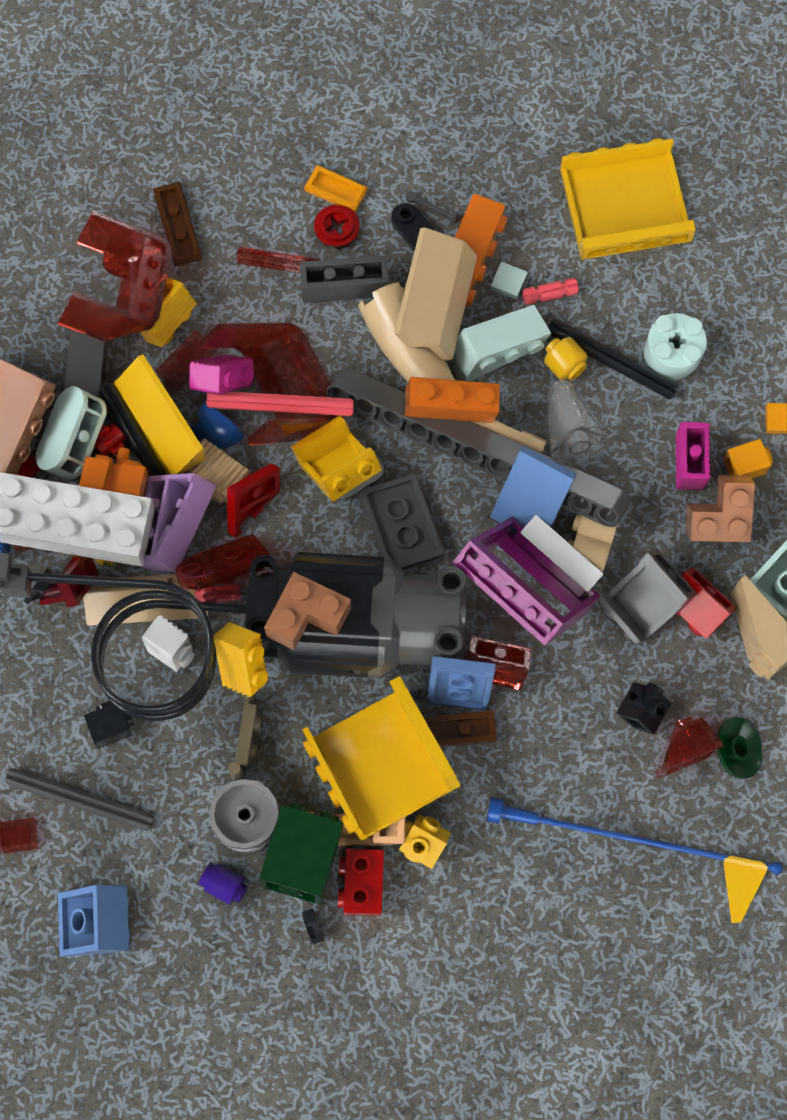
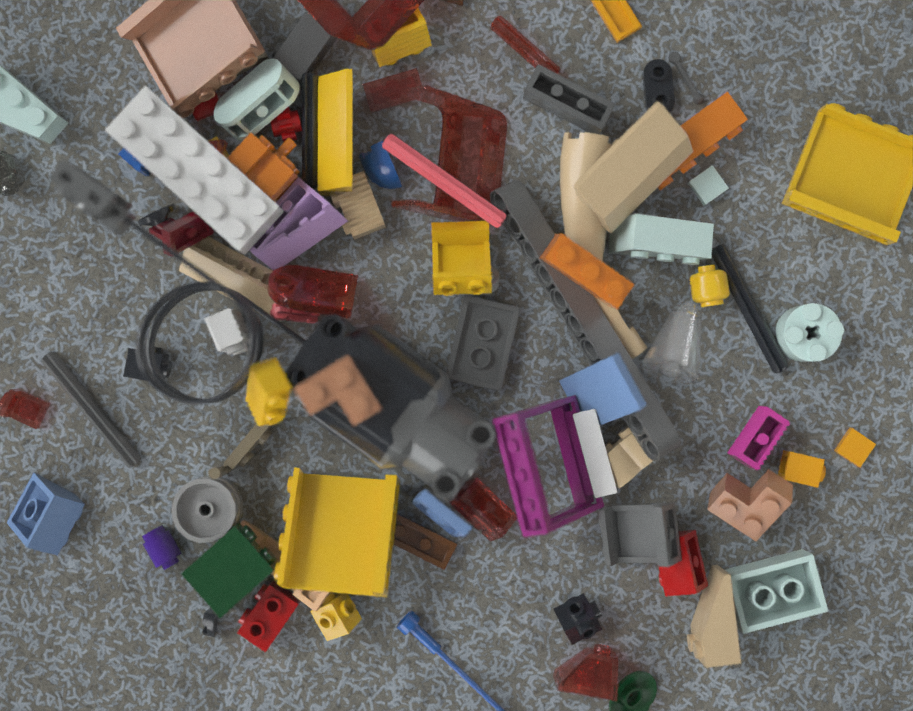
camera: 35 degrees right, 15 degrees up
dark pink brick [189,354,254,395] -> none
red wing [227,463,280,538] -> none
red gear [314,205,359,249] -> none
coral axle [522,278,579,305] -> none

